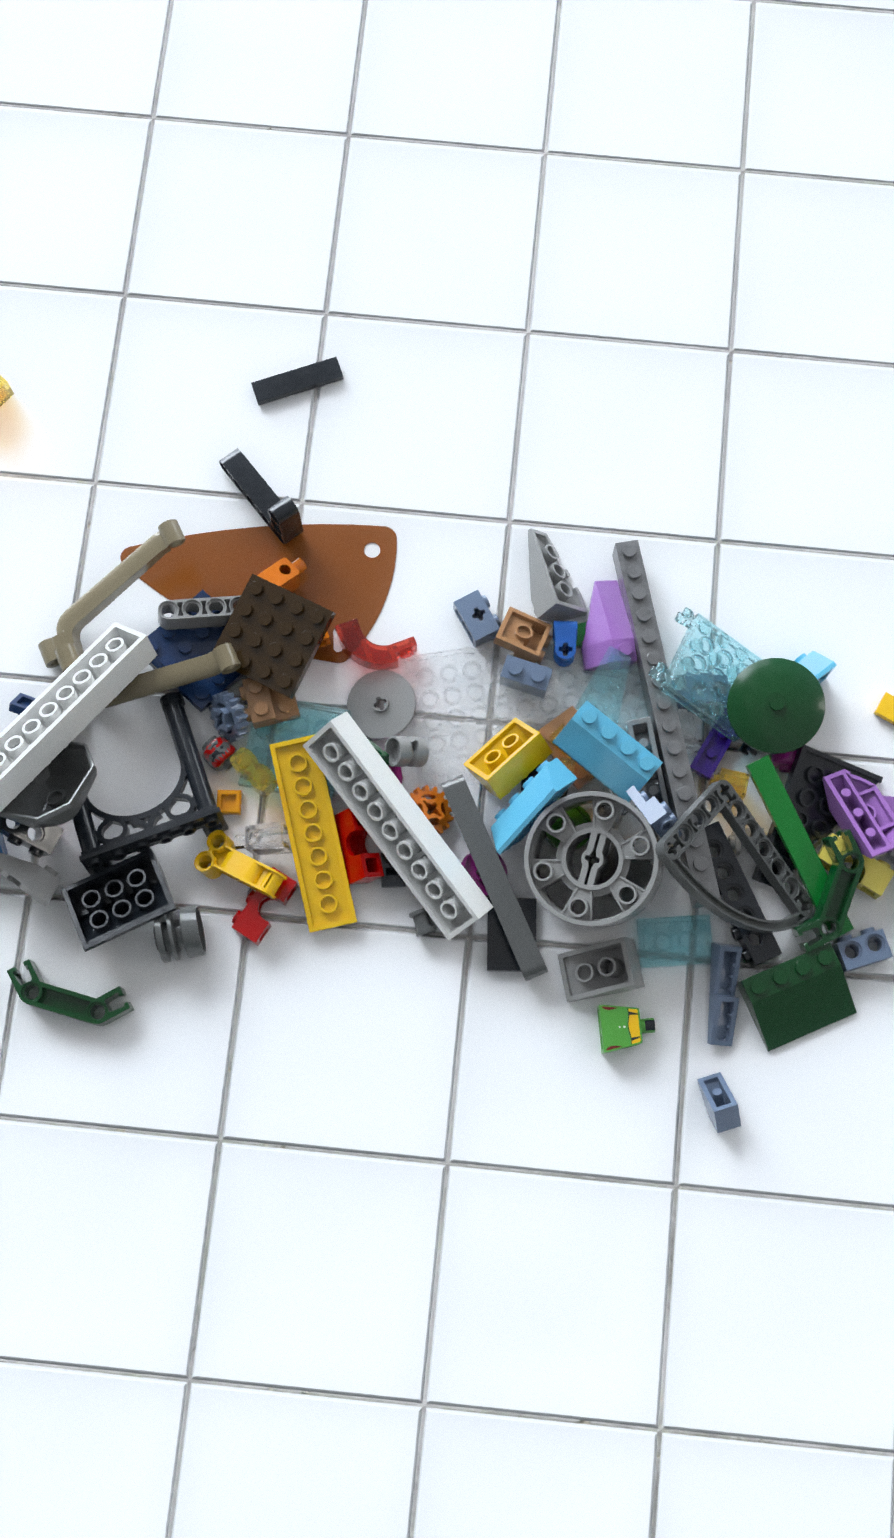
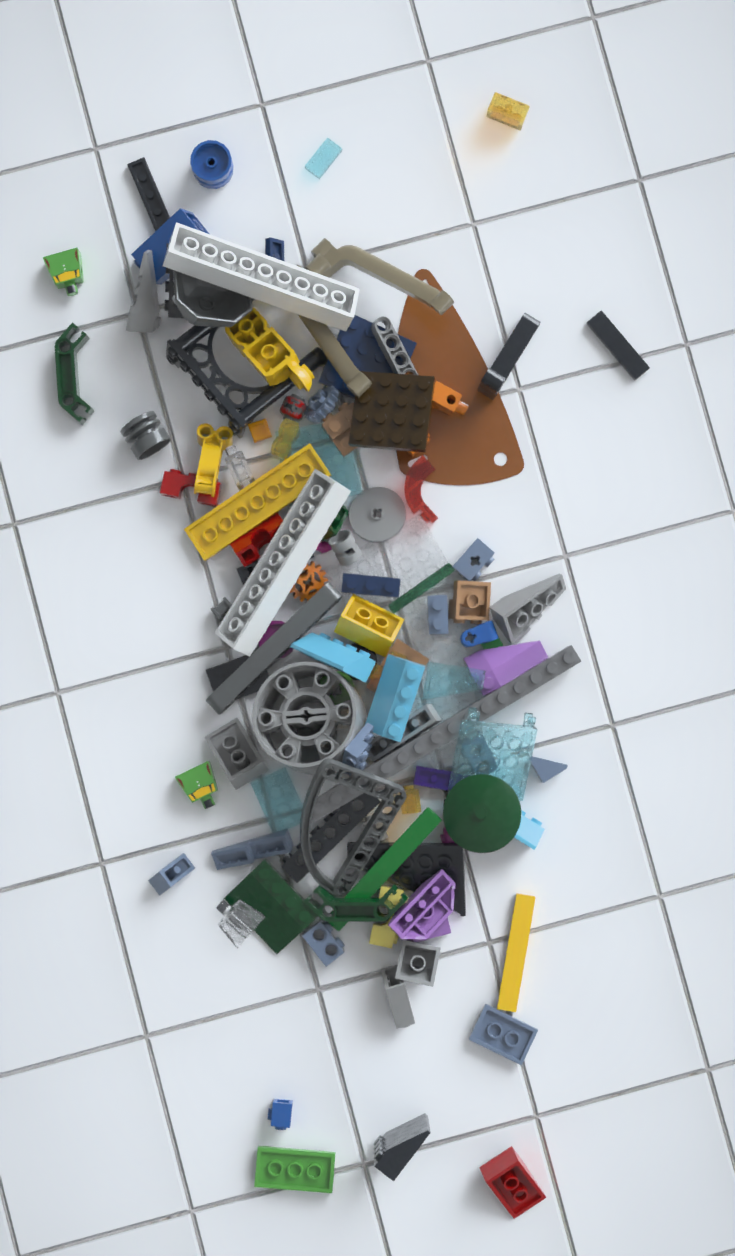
camera: 70 degrees right, 10 degrees up
black slope [61,848,177,952] -> none
none -> clear torso [216,900,265,949]
none -> yellow brick [225,307,315,392]
none -> dark blue plate [341,573,401,598]
none -> clear green axle [388,563,454,614]
none -> sand blue slope [528,756,568,783]

